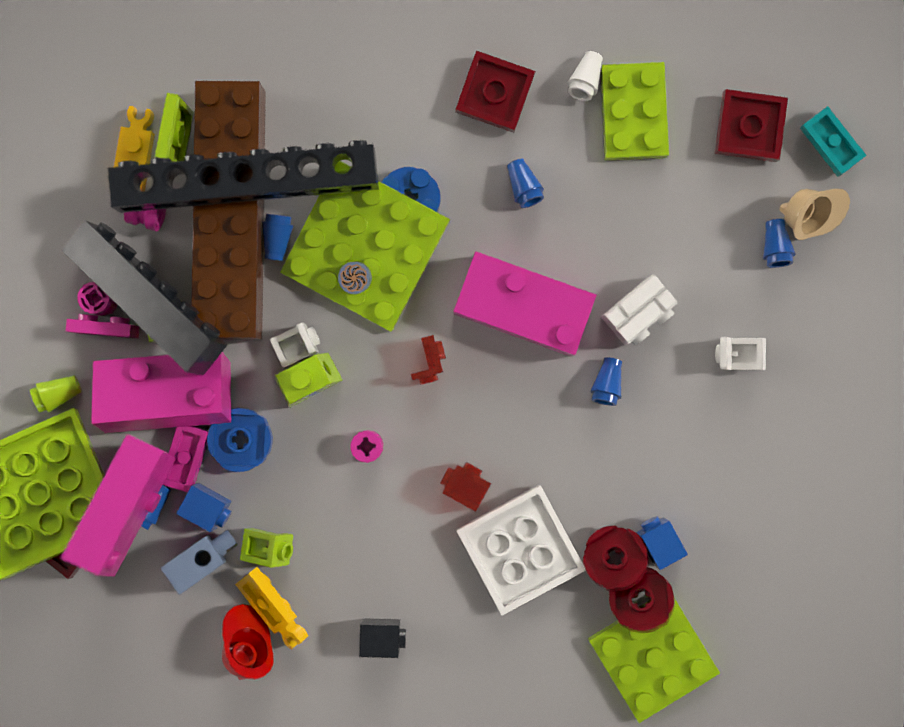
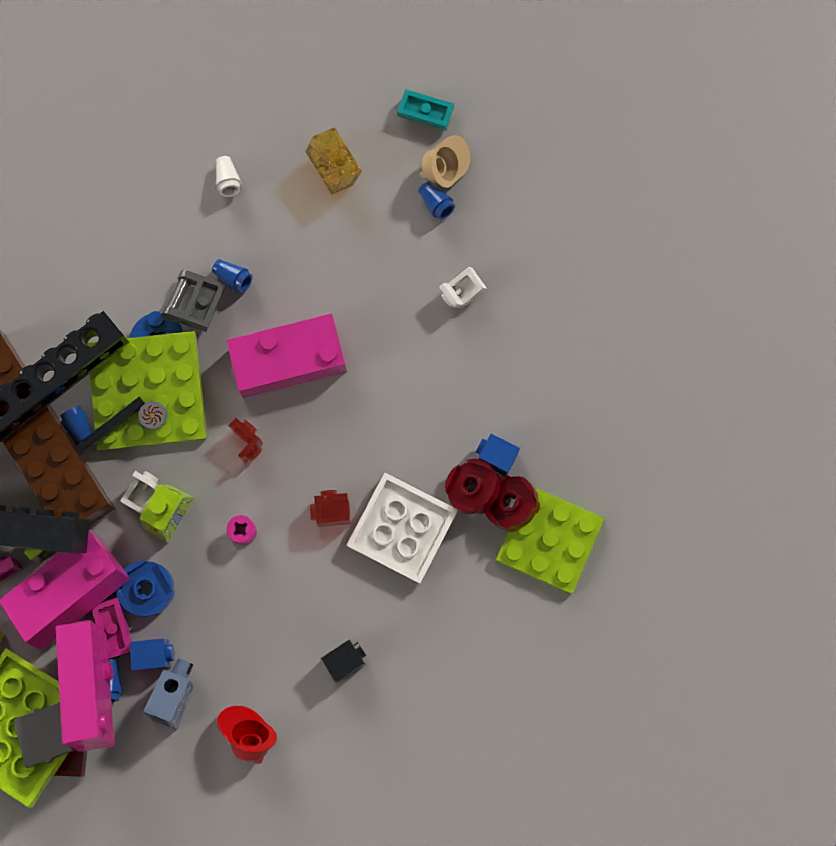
camera: 30 degrees left, 10 degrees down
yellow plate [235,567,308,650] -> none
lime bracket [240,528,293,568] -> none
dark red plate [455,50,536,133] -> none
blue cone [590,357,622,406] -> none
lime plate [600,62,669,161] -> none
white brick [601,274,678,345] -> none
dark red plate [715,89,788,162] -> none
none -> dark grey piece [14,703,73,768]
none -> black bar [74,396,145,455]
none -> dark grey plate [161,270,226,332]
none -> clear yellow brick [305,127,362,195]

